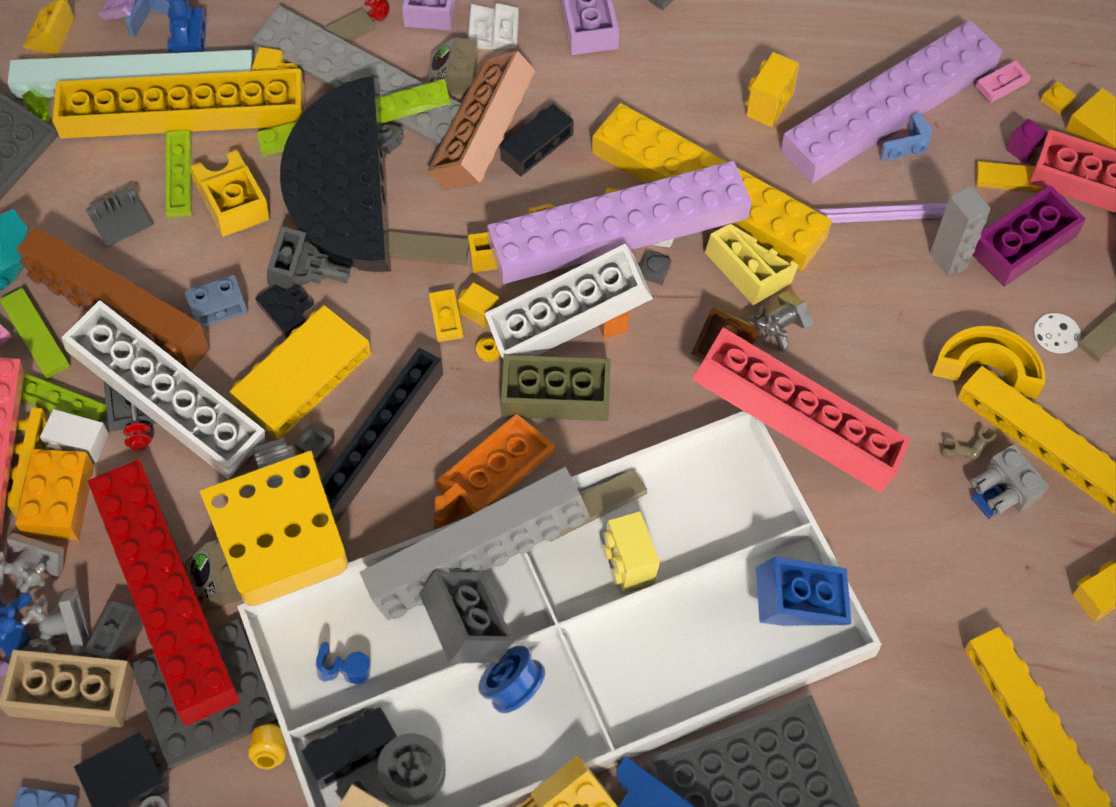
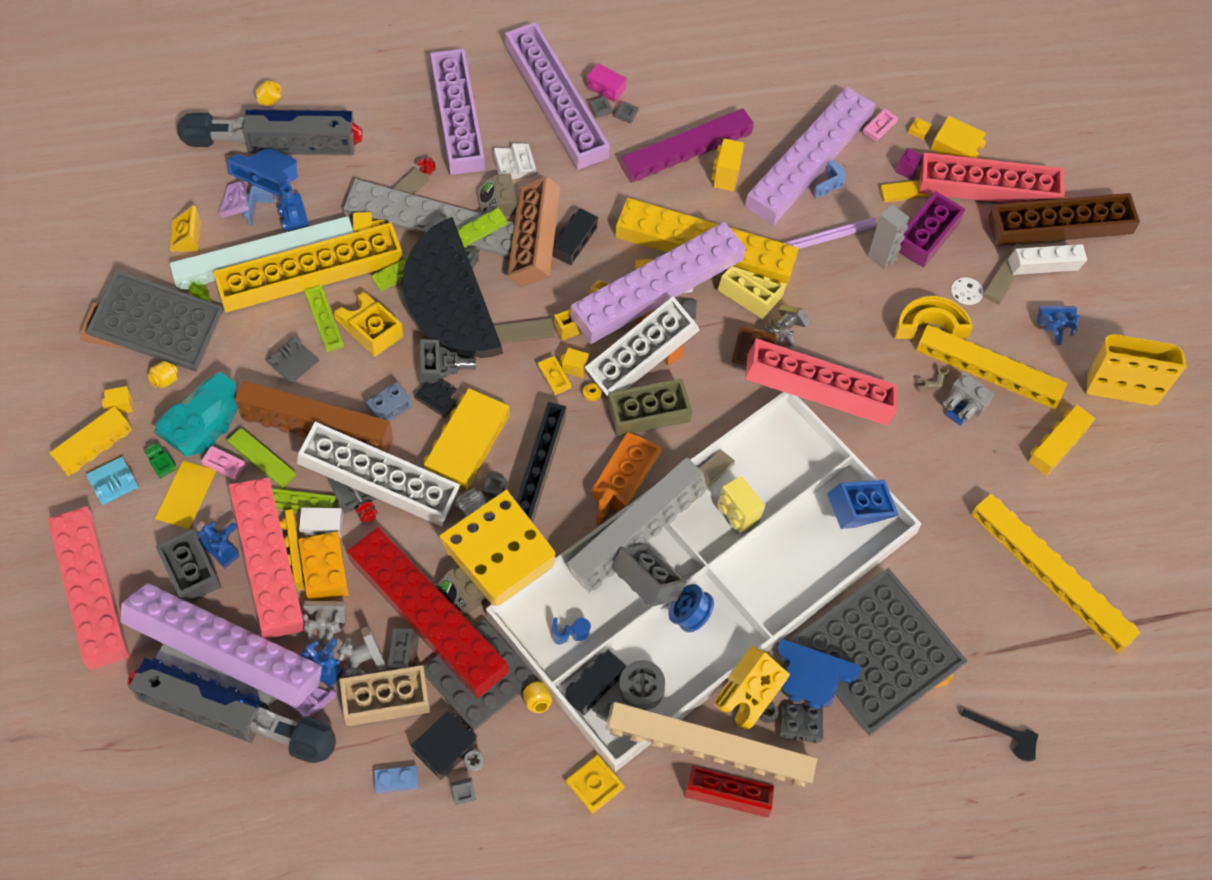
camera: 20 degrees left, 0 degrees up
none -> magenta brick [621,108,754,183]

